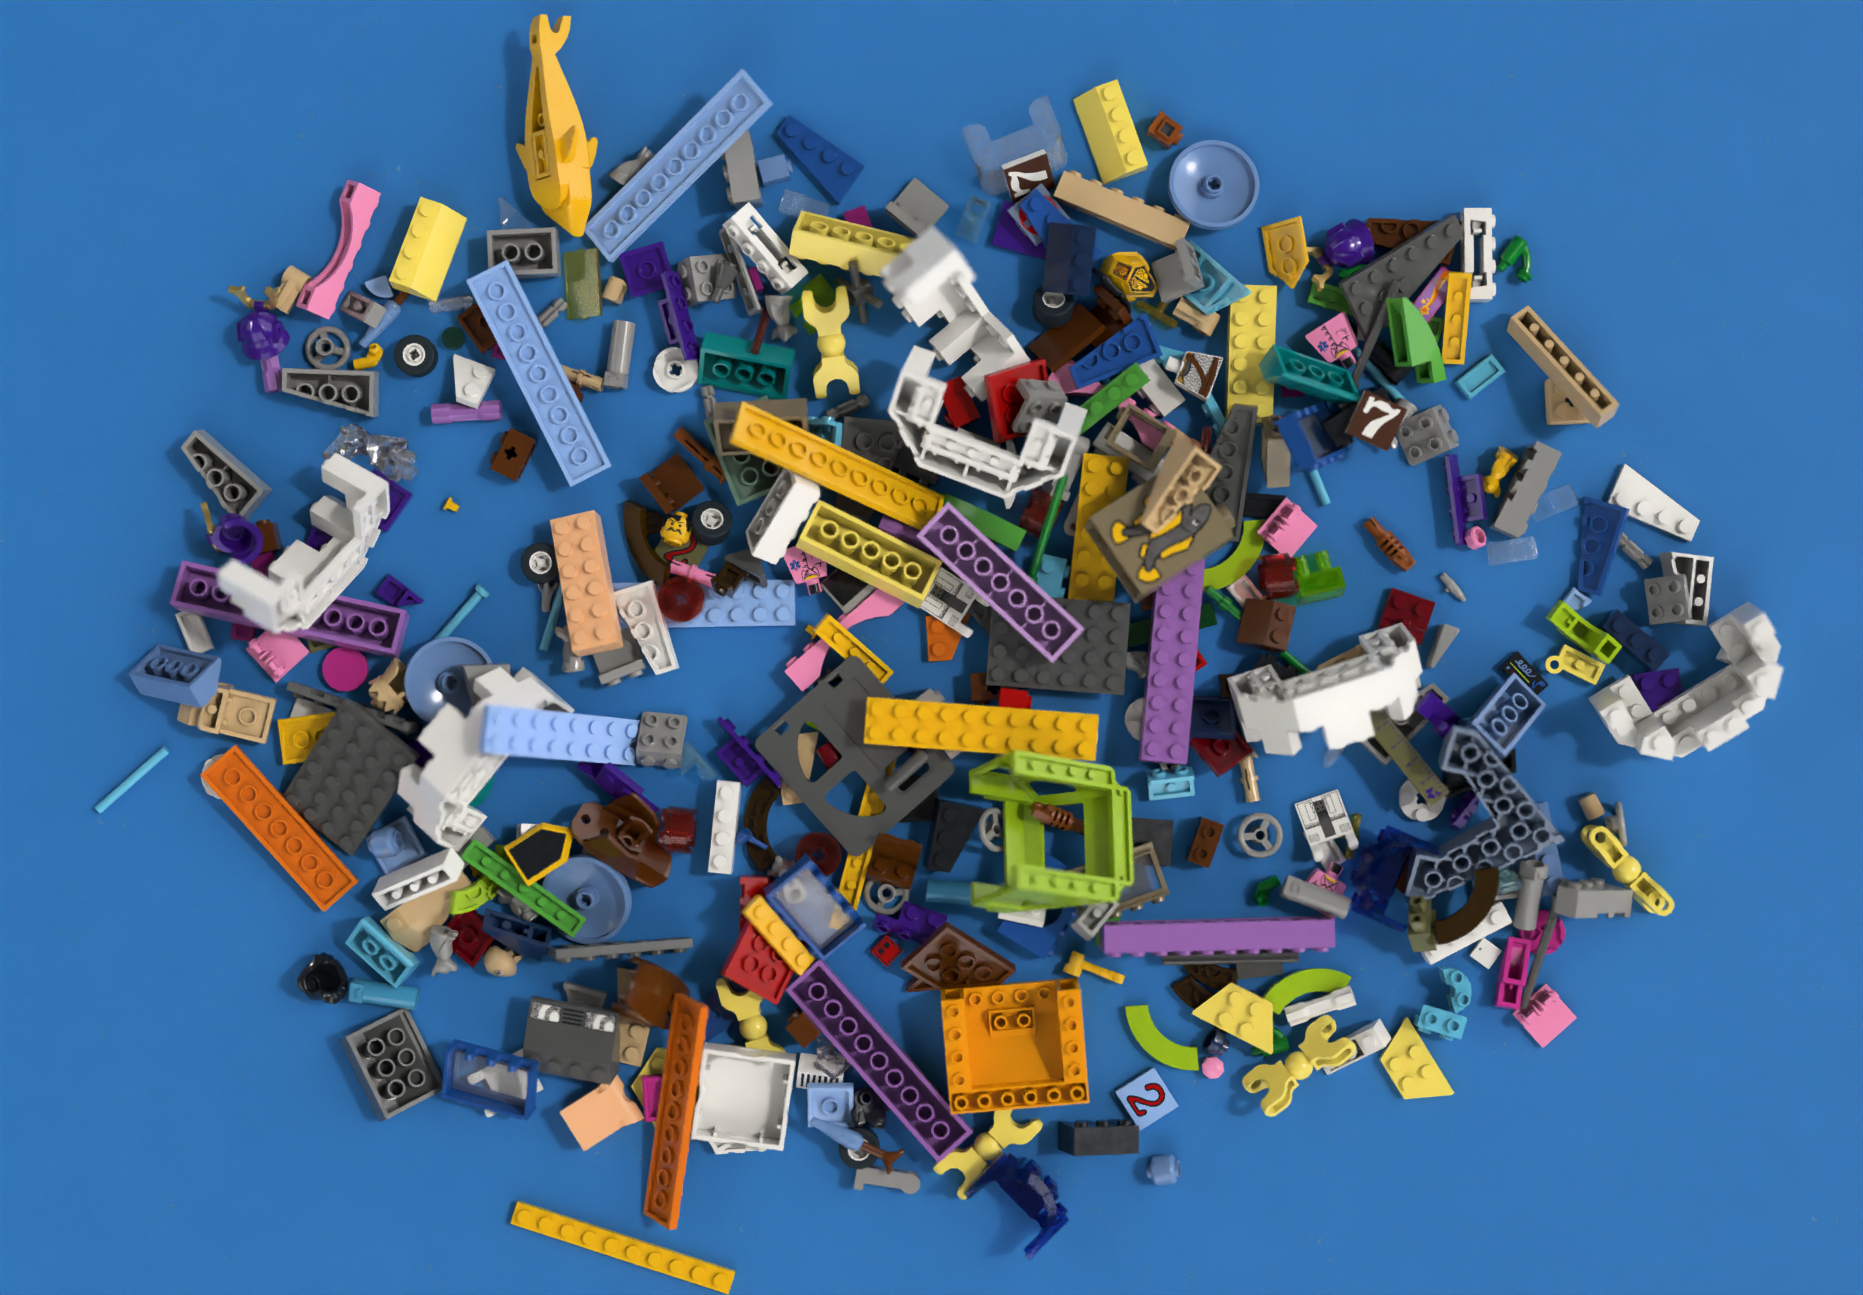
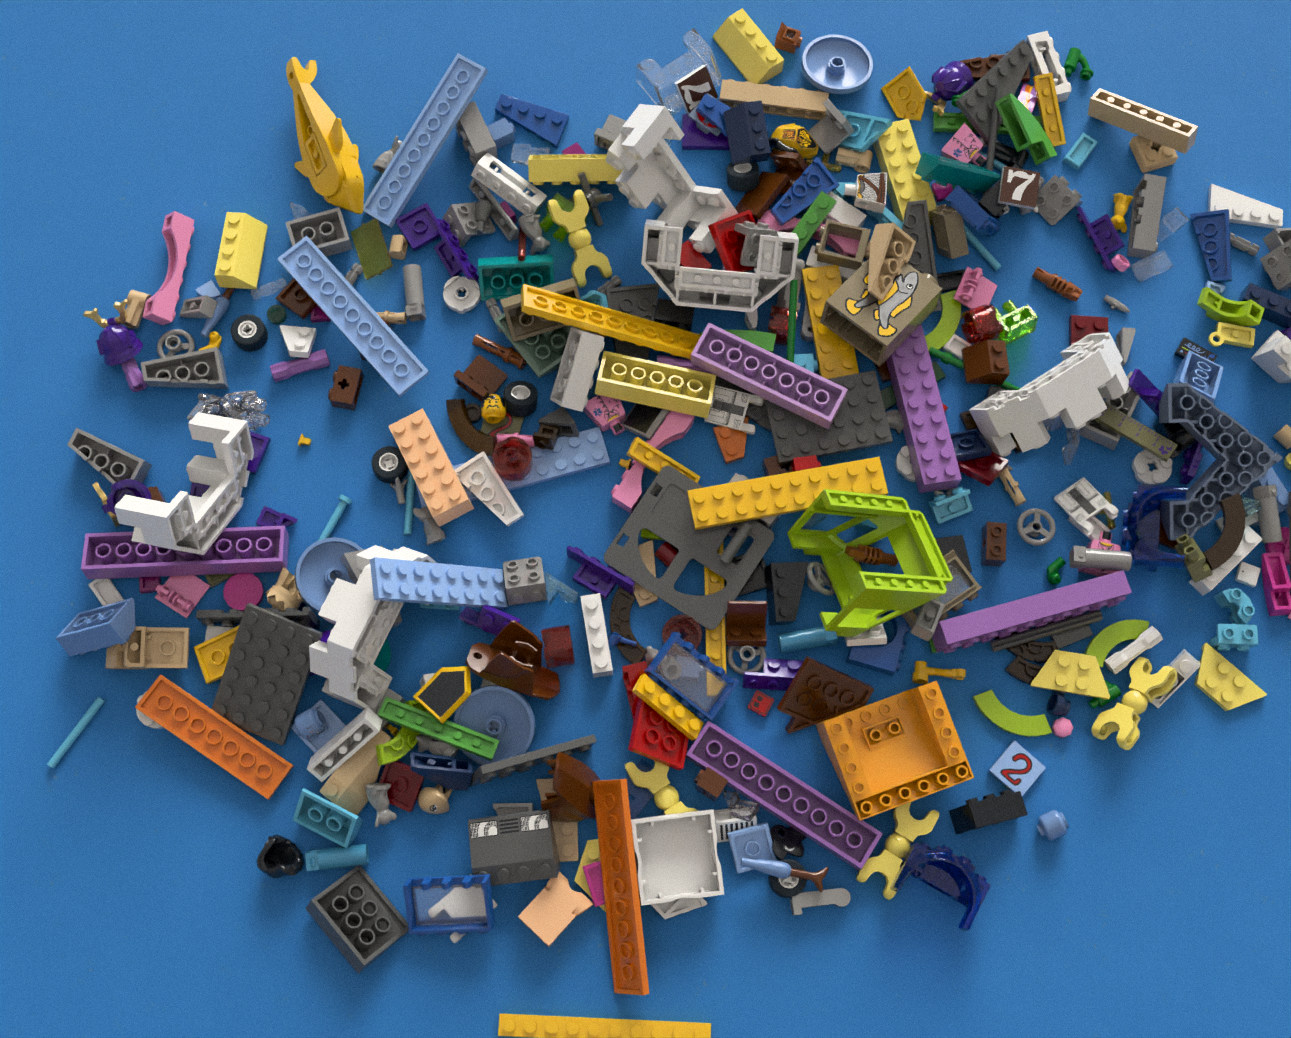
camera: 25 degrees left, 15 degrees down
light grey bracket [592,628,647,687] -> none

